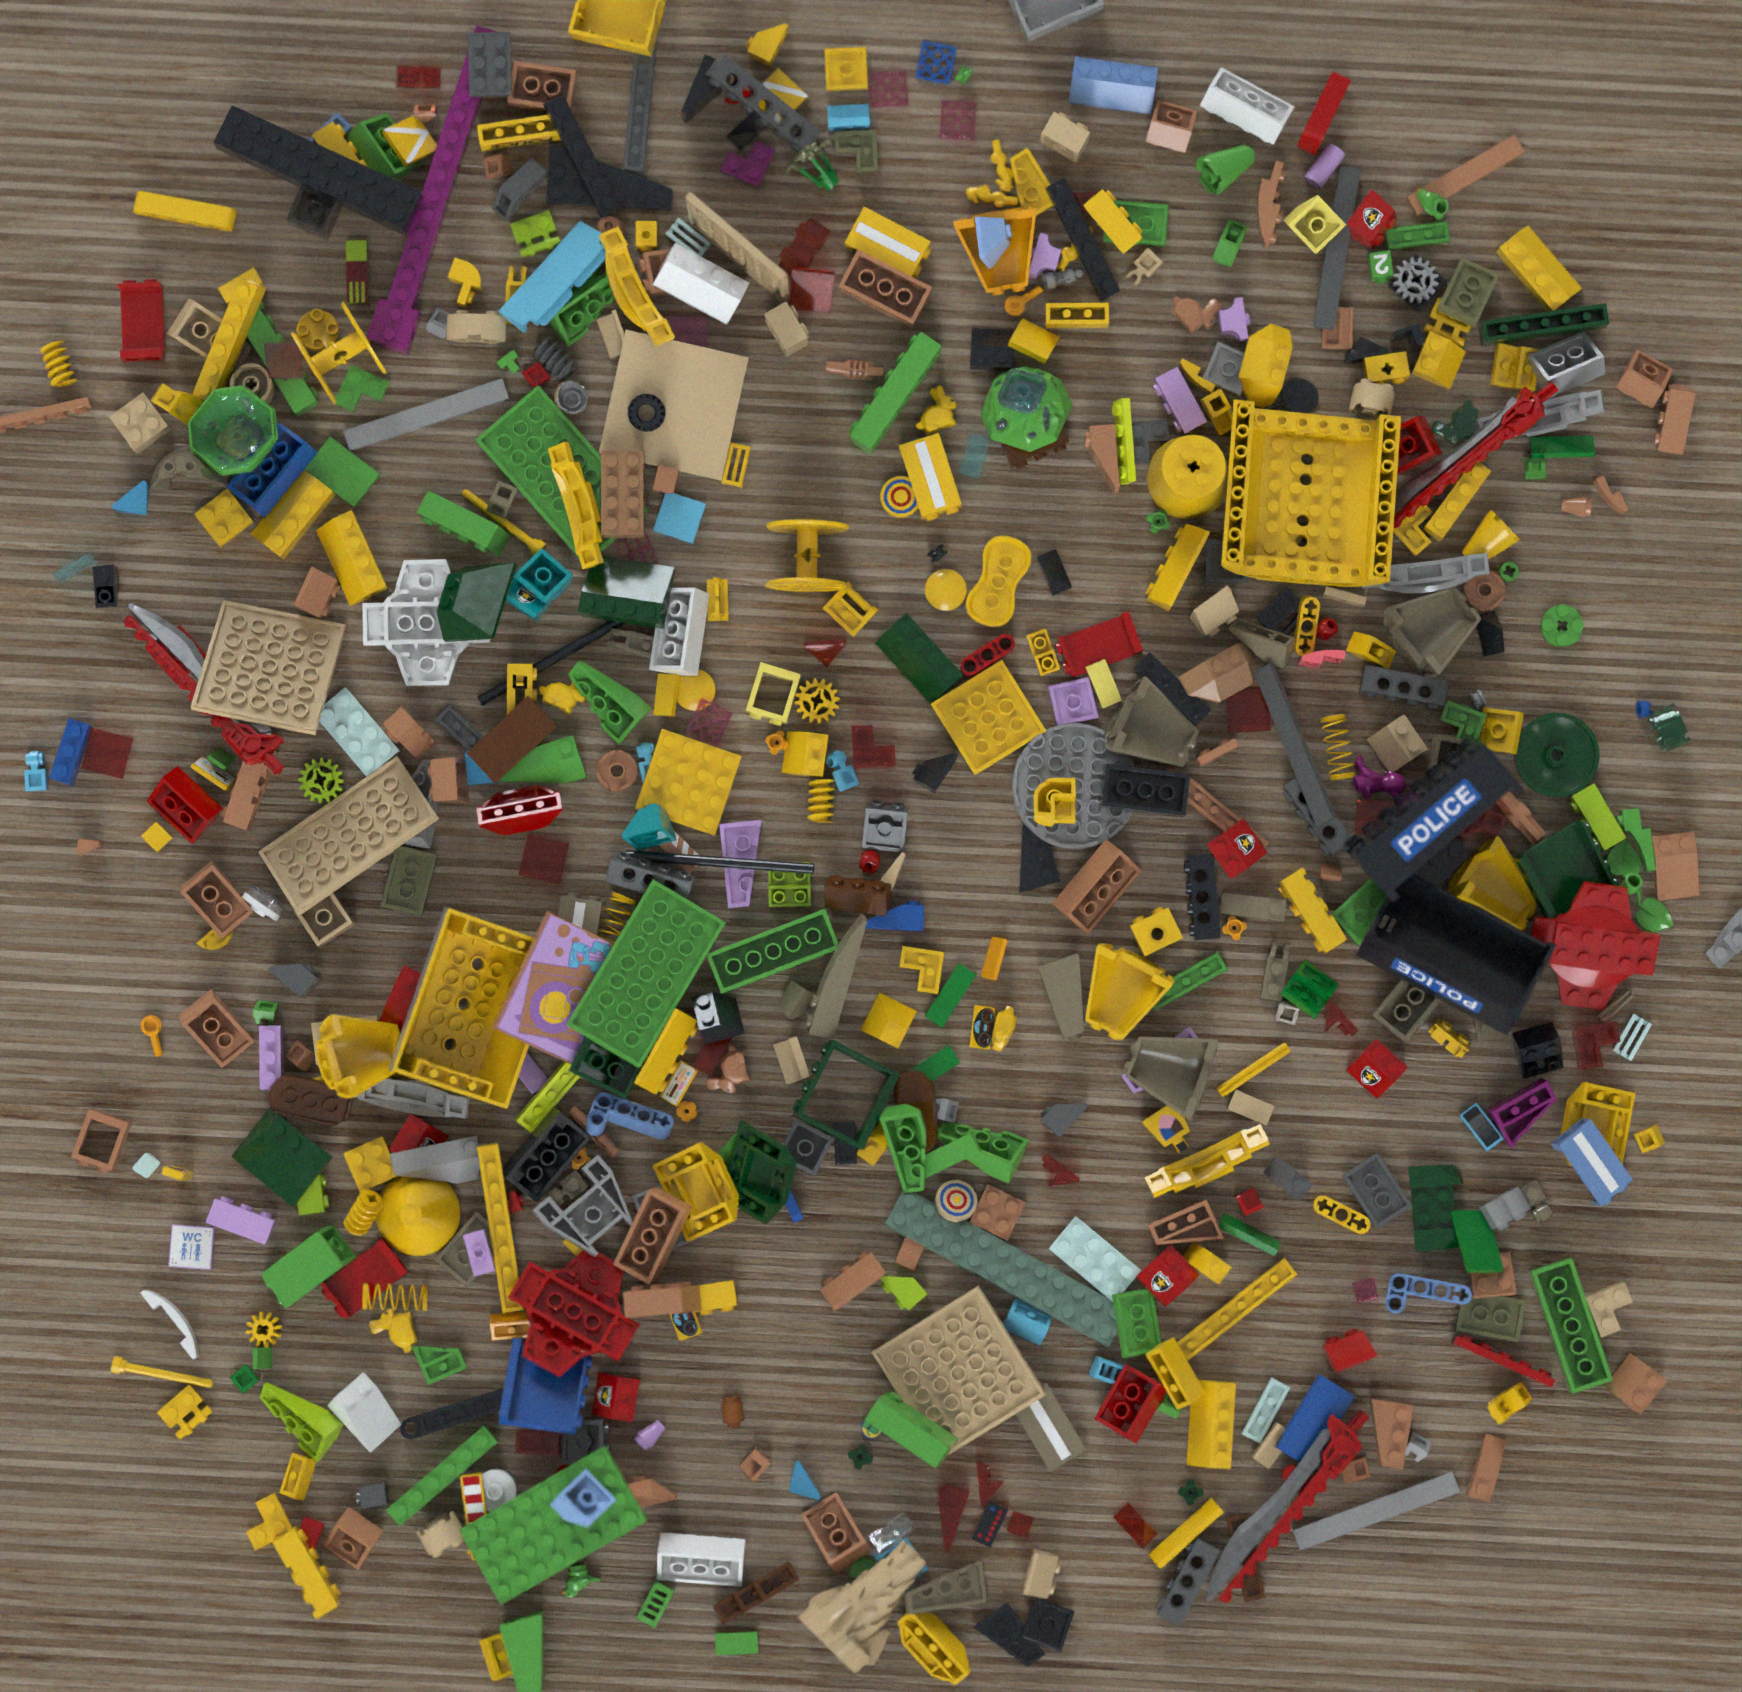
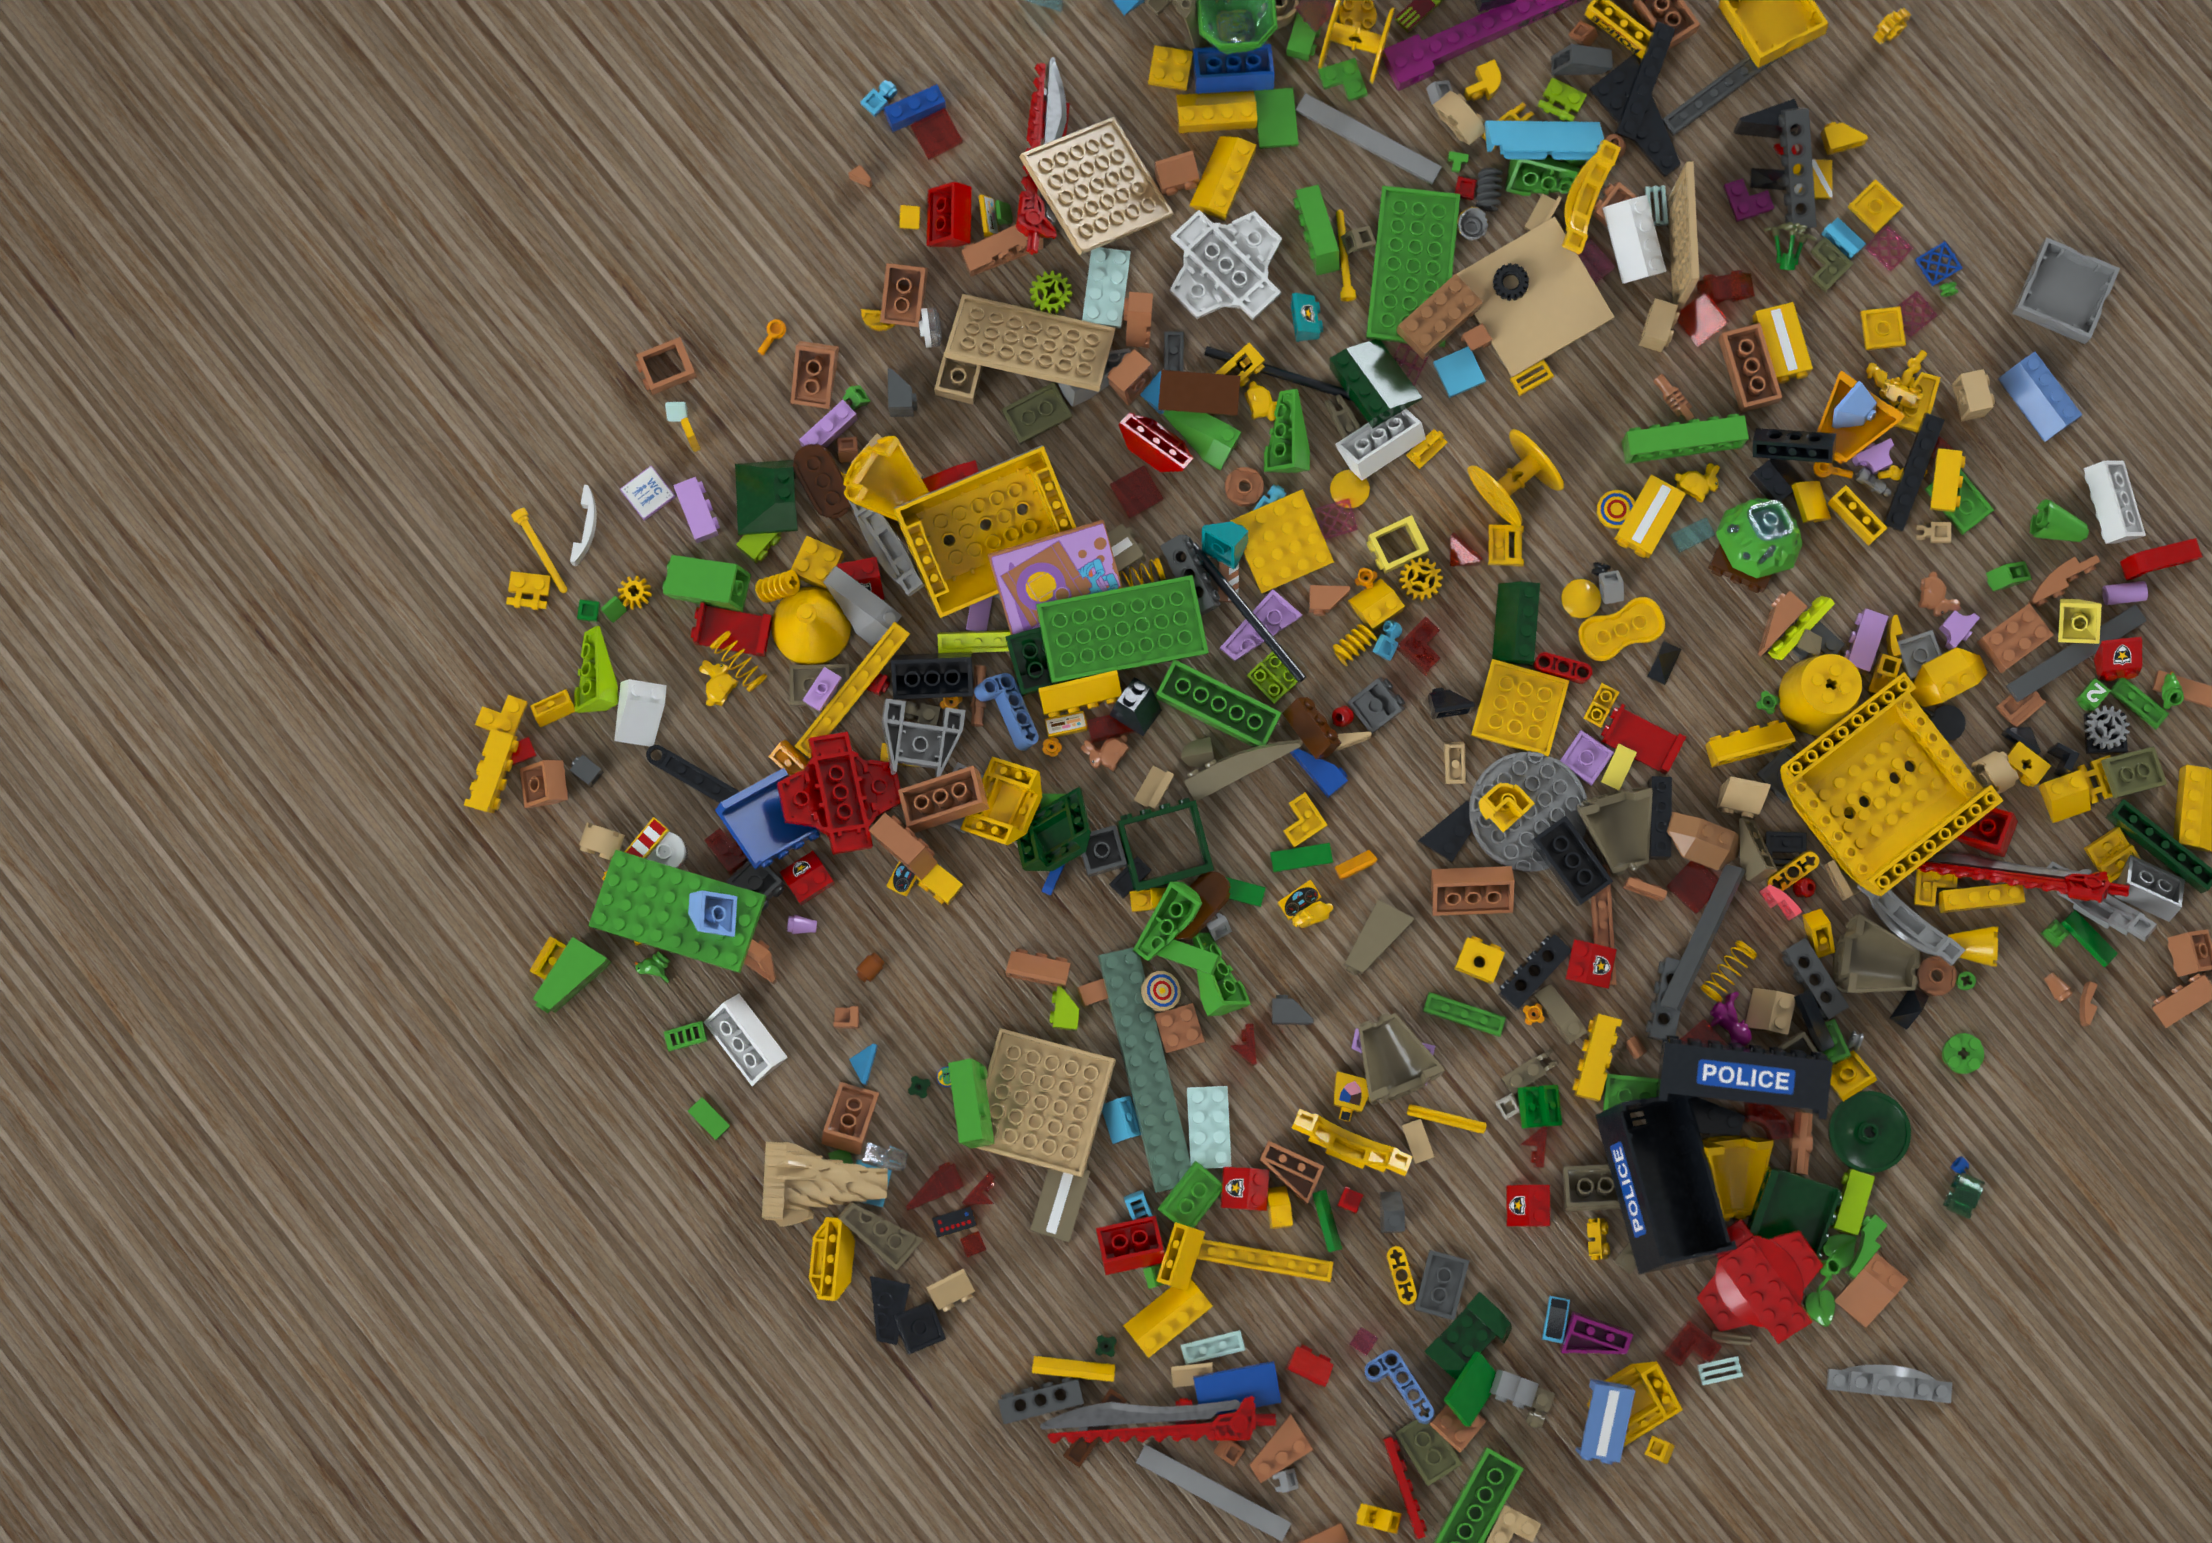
camera: 45 degrees right, 5 degrees down
black slope [92,564,119,609] -> none
bright green brick [386,1425,500,1526] -> none
bright green wing [412,1346,468,1385] -> none
dark green slope [436,562,517,642] -> none
teal slope [513,548,573,604] -> none
yellow piece [548,442,604,569] -> none
yellow brick [636,221,658,253] -> none
yellow tile [653,673,680,717] -> none
reddish brown slope [712,1561,800,1624] -> none
yellow slope [860,992,917,1049] -> none
yellow cone [1085,943,1174,1041] -> none
clear red slope [1113,1502,1157,1548] -> none
nougat slope [1145,100,1197,153] -> none
clear green animal [1431,400,1479,445] -> none
black slope [1512,1022,1564,1079] -> none
none -> nougat slope [1309,585,1350,616]
none -> tan slope [1444,742,1466,784]
none -> light grey brick [1599,570,1624,604]
none -> black brick [1753,428,1836,463]
none -> black tile [1794,990,1835,1052]
none -> dark tan slope [1796,629,1822,656]
none -> yellow plate [1860,306,1906,351]
none -> yellow hinge [1881,378,1924,409]
none -> nougat brick [1977,603,2054,673]

